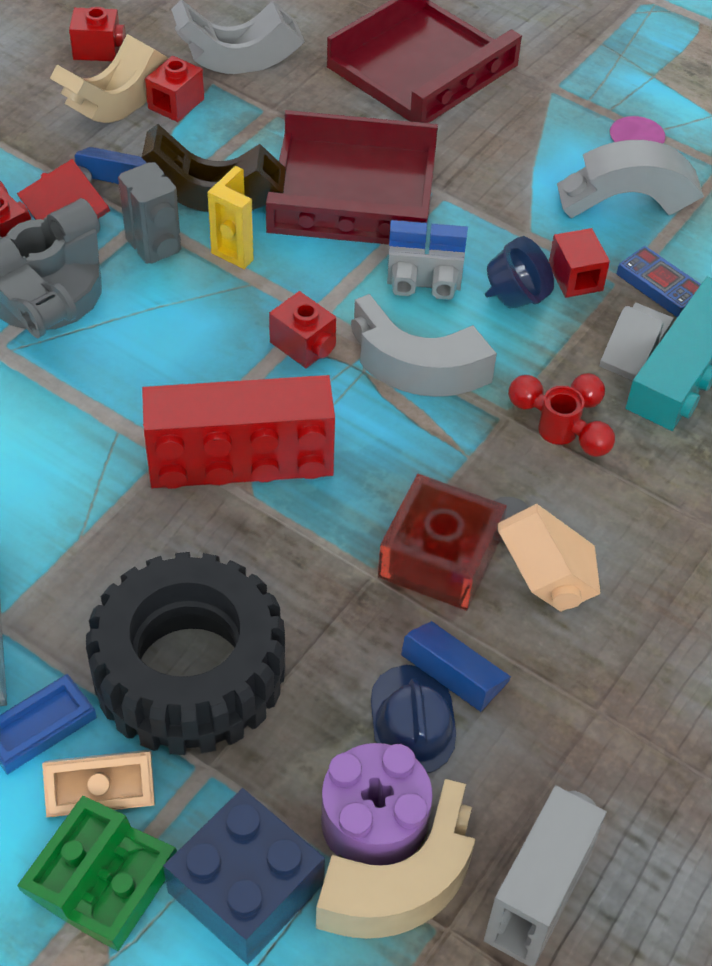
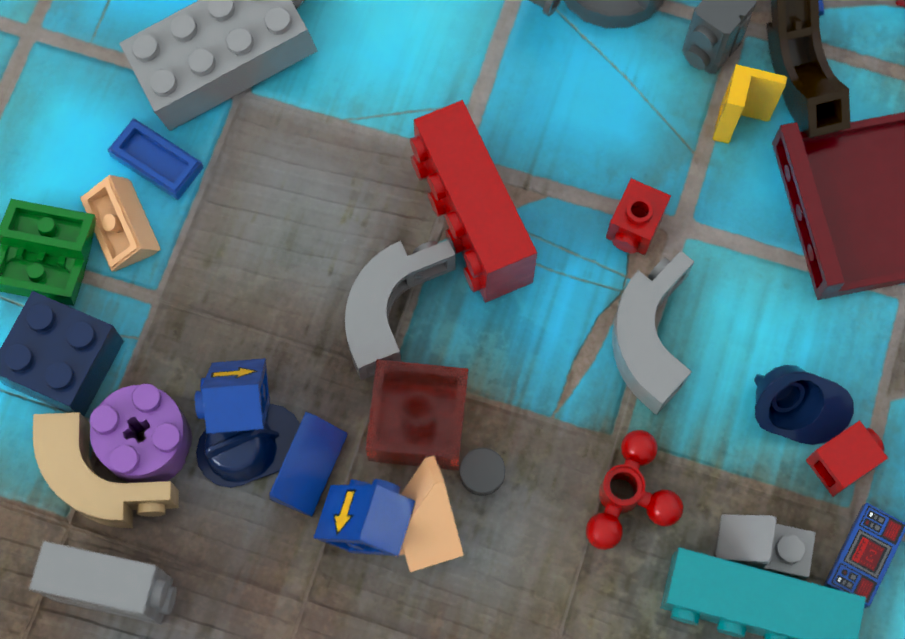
camera: 75 degrees right, 20 degrees up
black tyre [86,552,285,755] -> none
light grey hips [387,220,468,300] -> none
none -> blue brick [195,358,270,434]
none -> blue brick [313,479,416,556]
none -> light grey arch [345,239,456,380]

